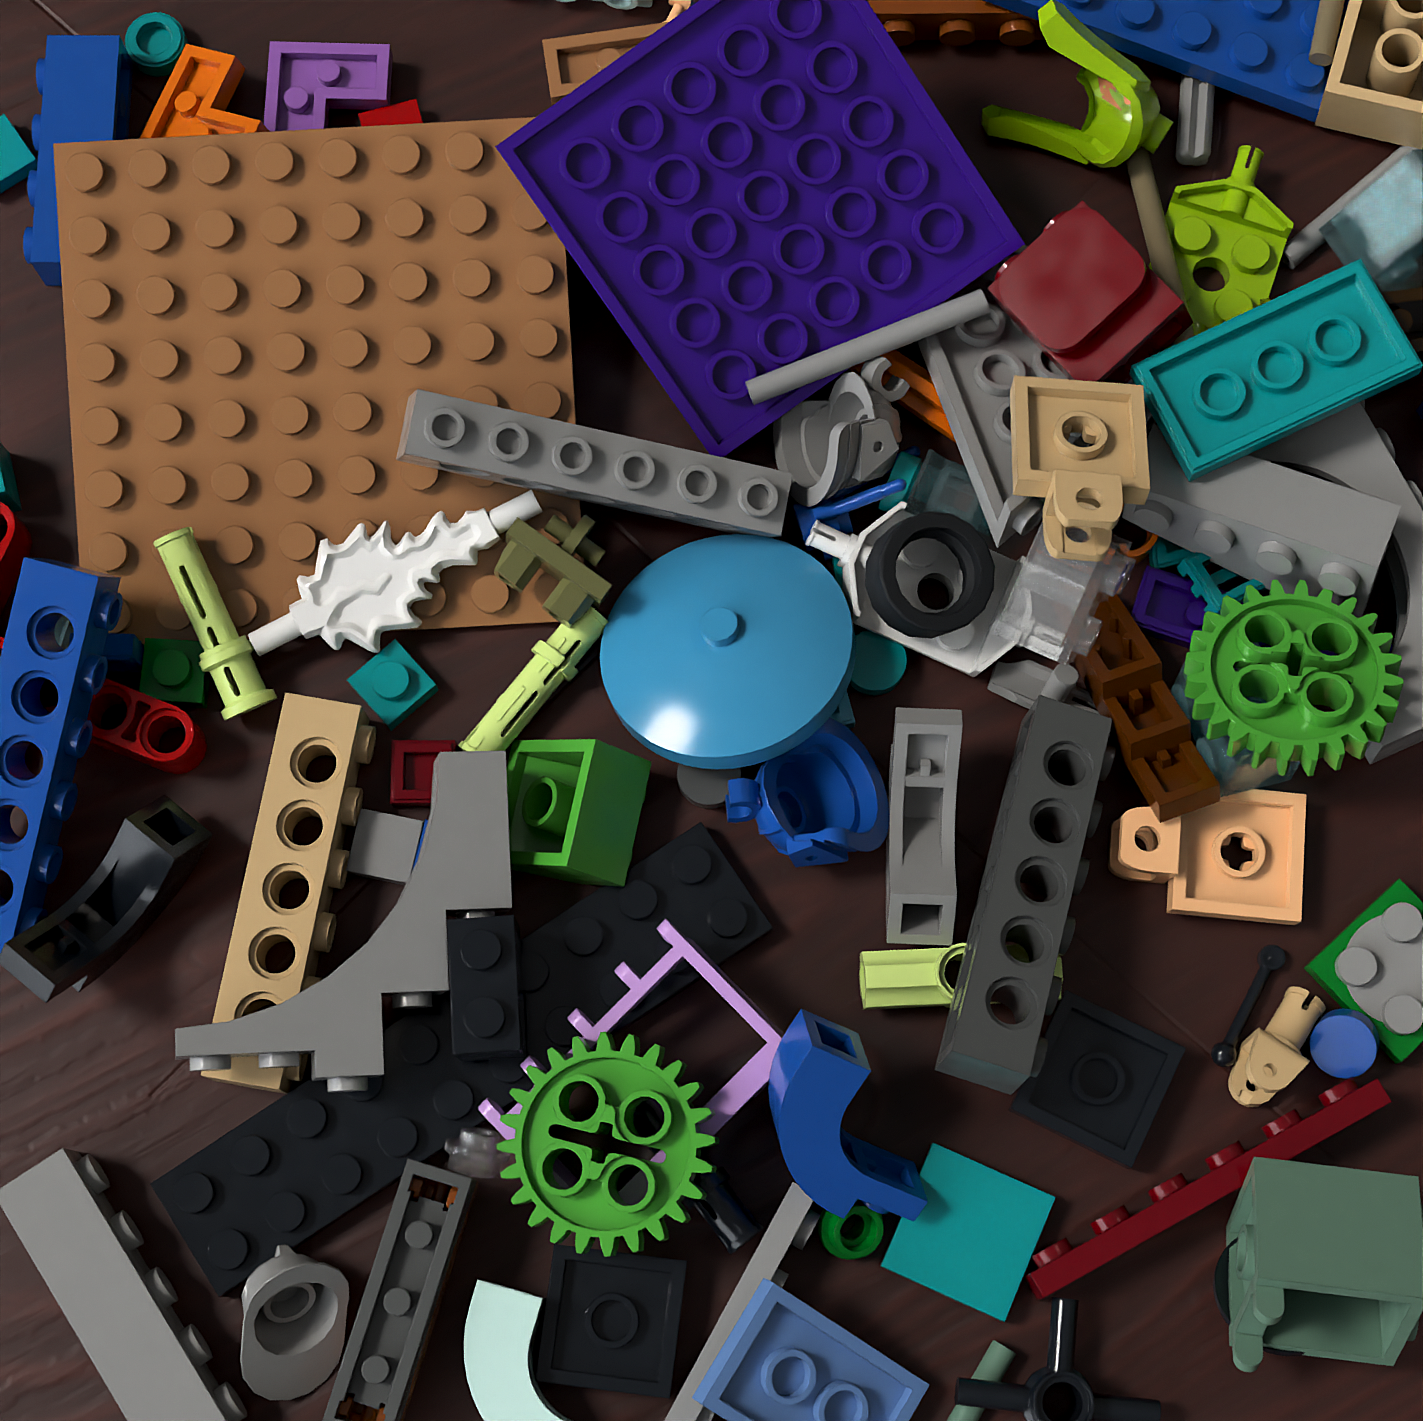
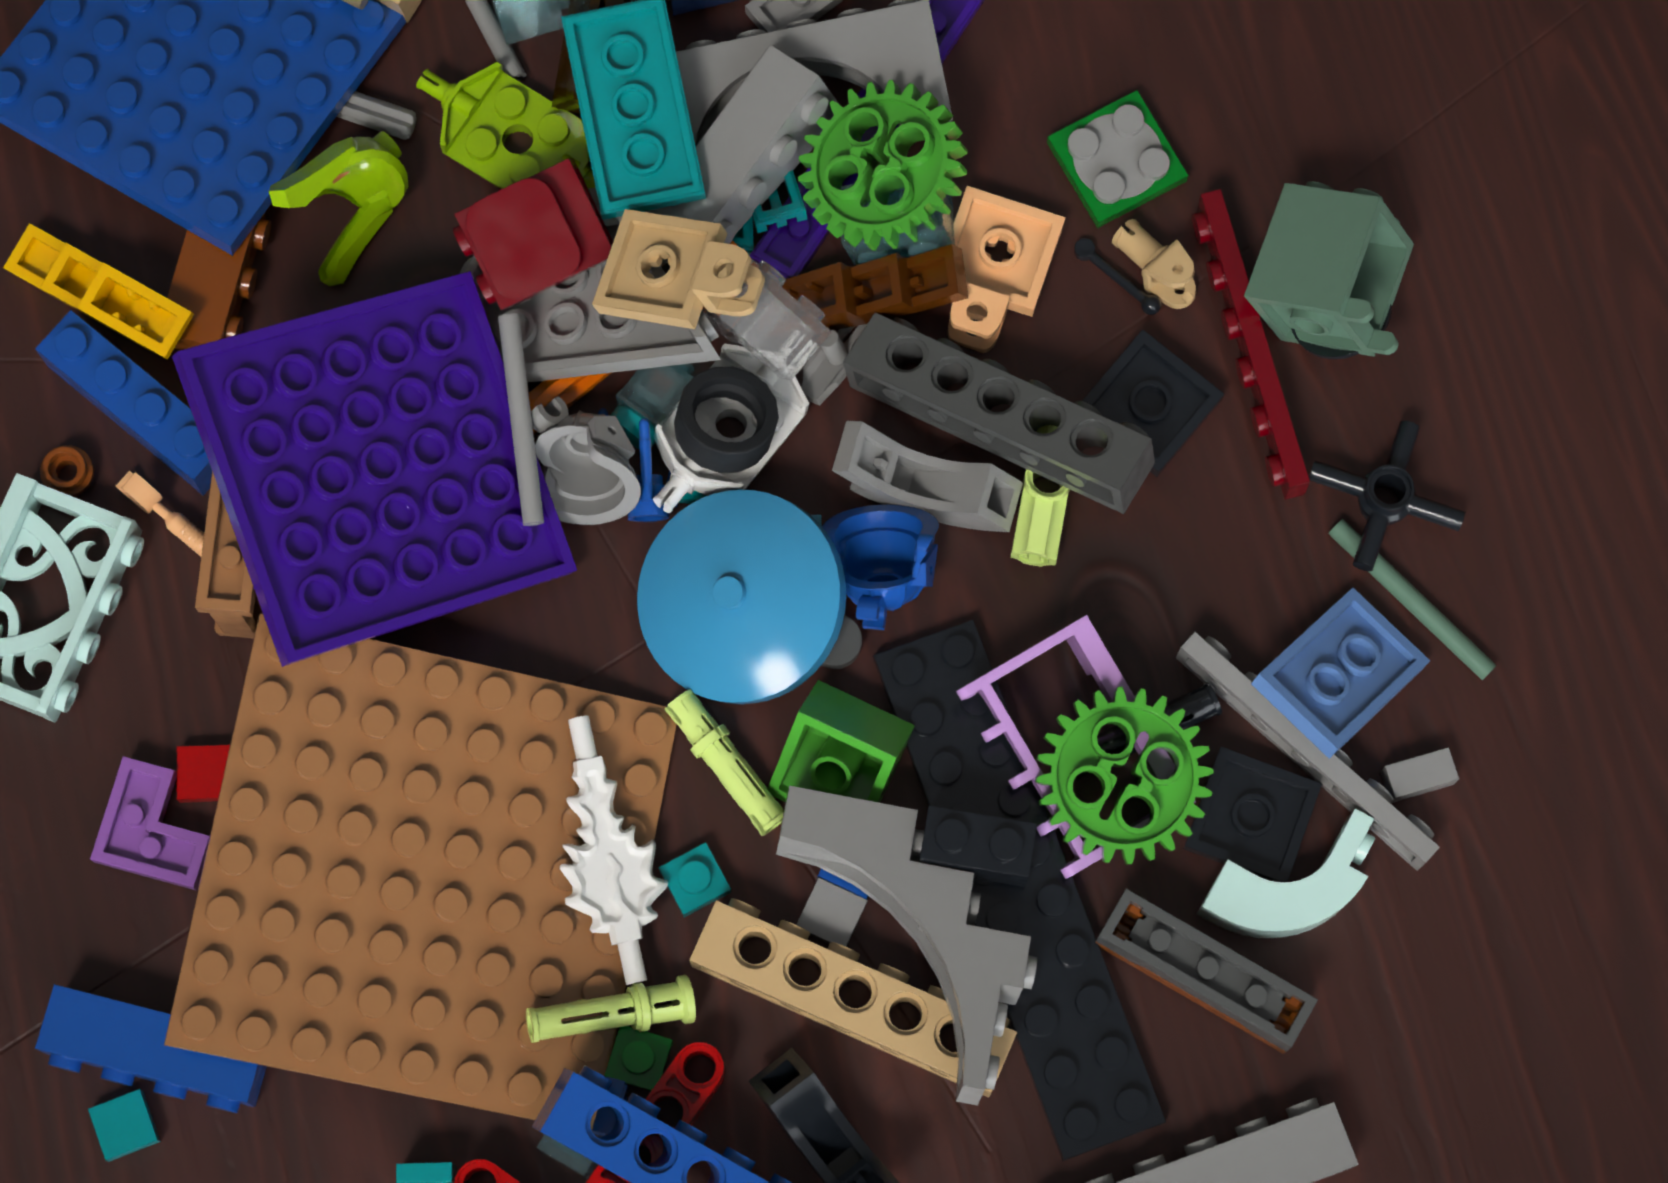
camera: 80 degrees left, 0 degrees up
teal tile [125,12,188,77] -> none
orange plate [139,44,270,139] -> none
light grey piece [240,1244,349,1400] -> none
dark red tile [390,740,458,807] -> none
light grey brick [396,389,793,538] -> none
clear plate [444,1127,511,1178] -> none
olive hips [494,514,612,628] -> none
blue arch [768,1009,928,1222] -> none
green plate [818,1199,883,1260] -> none
teal tile [849,630,907,696] -> none
teal tile [880,1143,1056,1322] -> none
dark tan piece [1126,147,1195,347] -> none
blue tile [1309,1008,1379,1078] -> none

